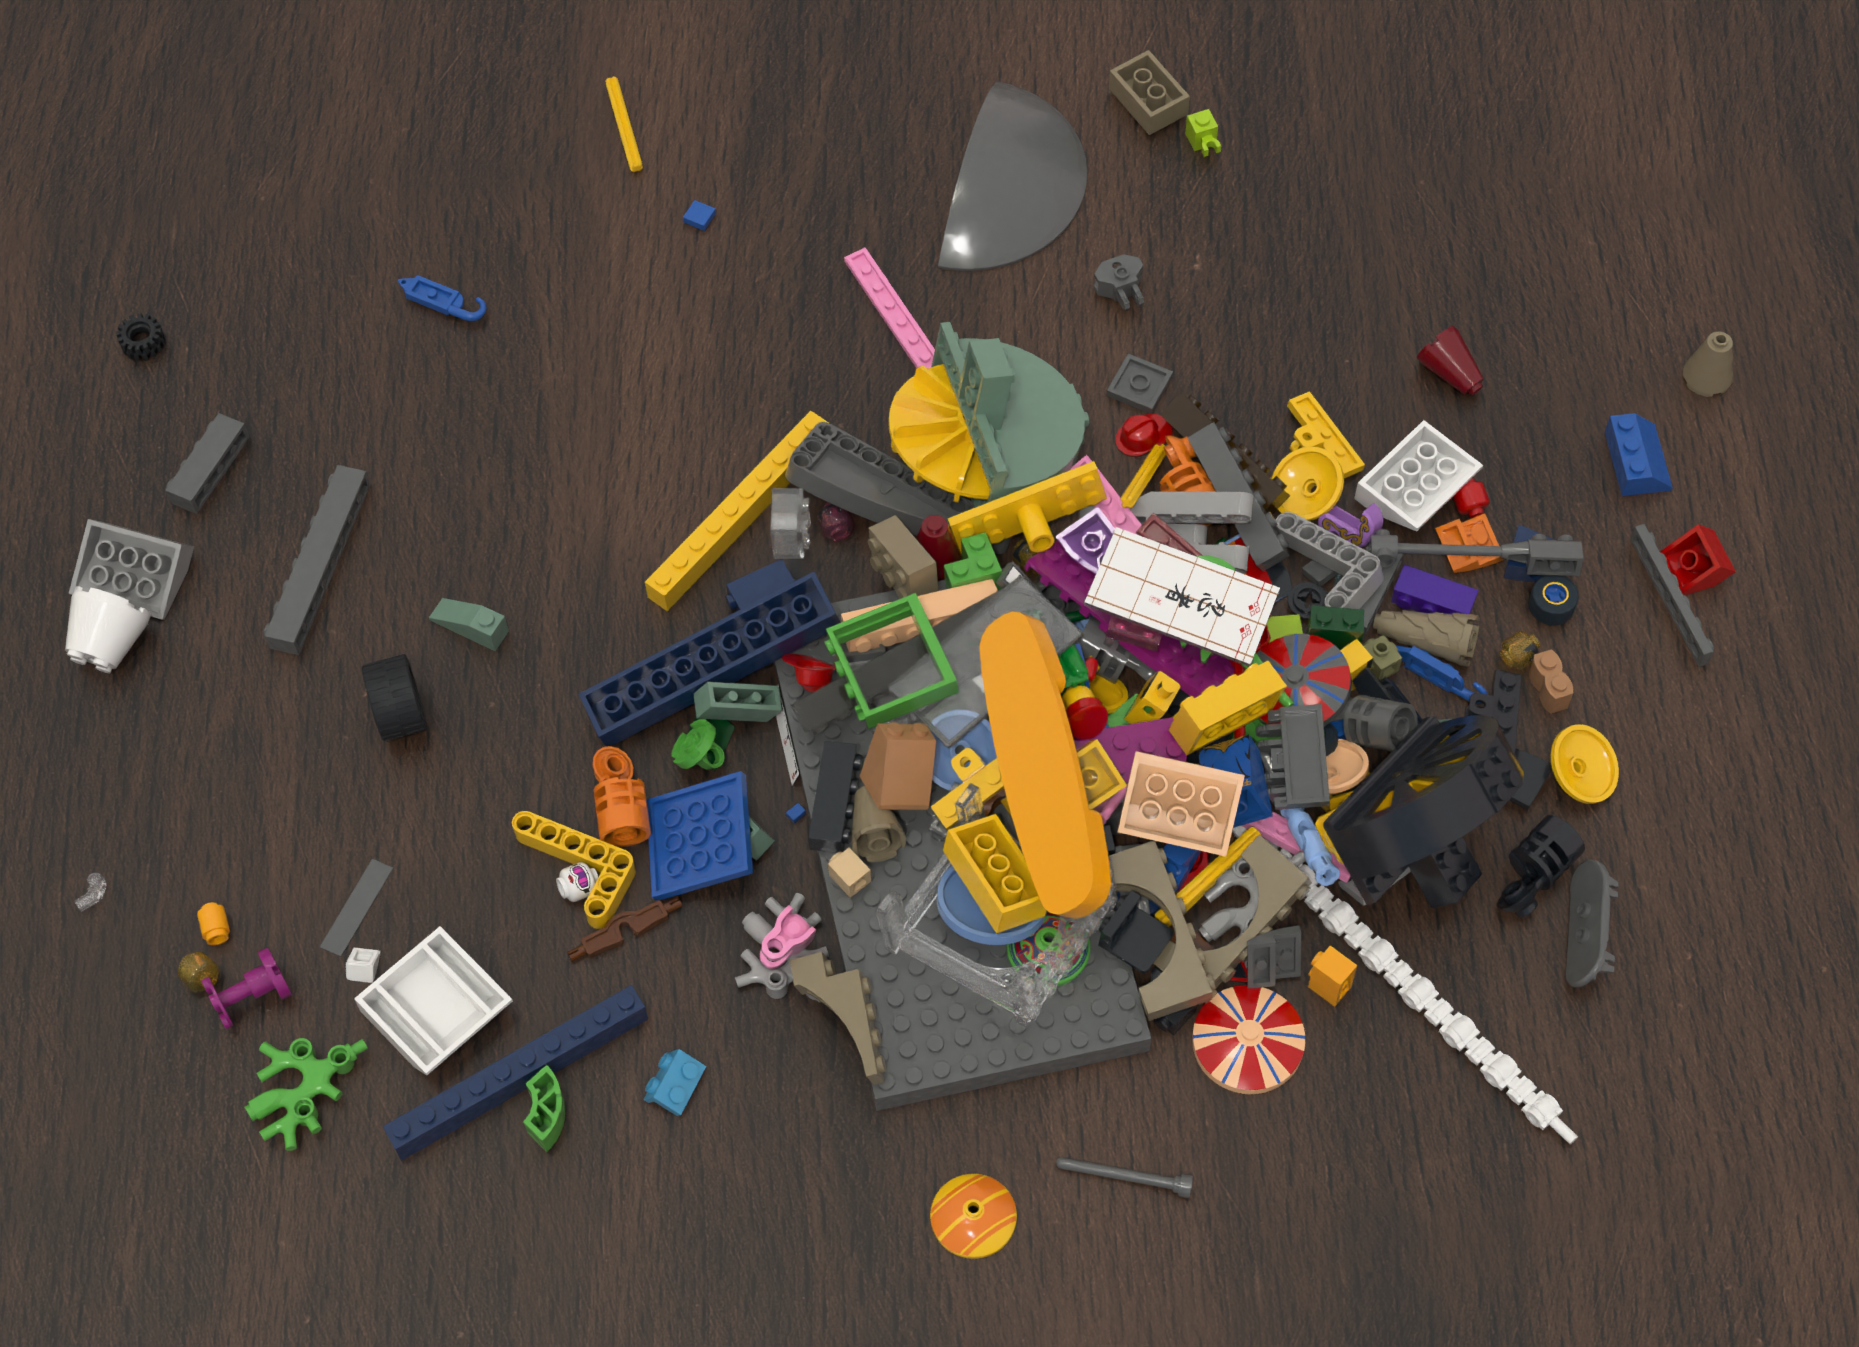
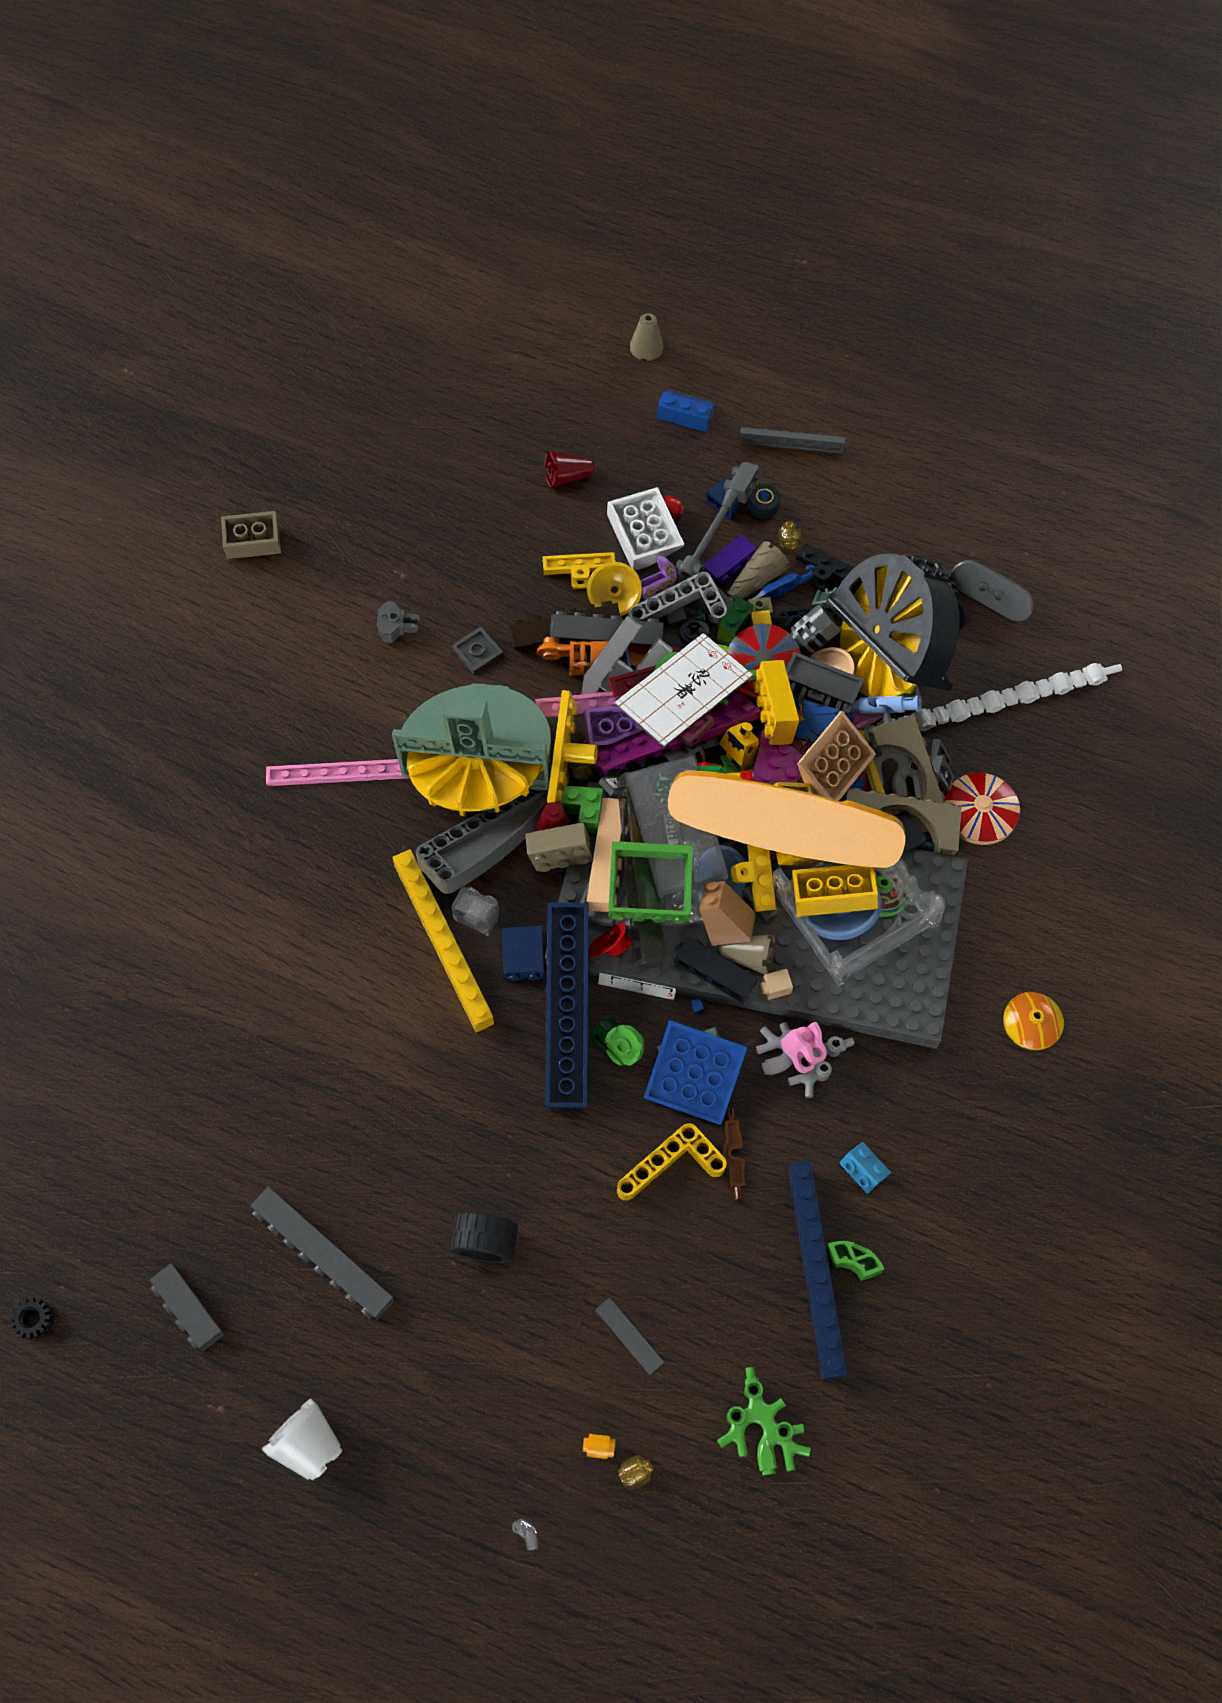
camera: 70 degrees left, 5 degrees up
light grey slope [69,519,194,620] -> none
magenta piece [201,947,292,1029] -> none
white slope [346,947,381,983] -> none
white slope [354,926,513,1075] -> none
blue plate [398,275,487,321] -> none
sand green slope [429,598,509,651] -> none
white head [556,862,598,902] -> none
orange cylinder [592,746,651,847] -> none
yellow axle [605,76,643,172] -> none
blue tile [683,200,716,231] -> none
sand green brick [693,682,782,722] -> none
dark tan arch [790,952,887,1085] -> none
clear pink head [817,502,854,541] -> none
dark grey brick [938,81,1087,271] -> none
dark grey piece [1056,1157,1193,1198] -> none
red piece [1115,414,1172,456] -> none
yellow axle [1120,444,1166,508] -> none
lime brick [1185,109,1221,157] -> none
light orange brick [1308,946,1357,1007] -> none
orange slope [1435,513,1505,573] -> none
medium nougat brick [1529,649,1573,714] -> none
yellow dish [1551,724,1619,804] -> none
red slope [1660,524,1736,595] -> none

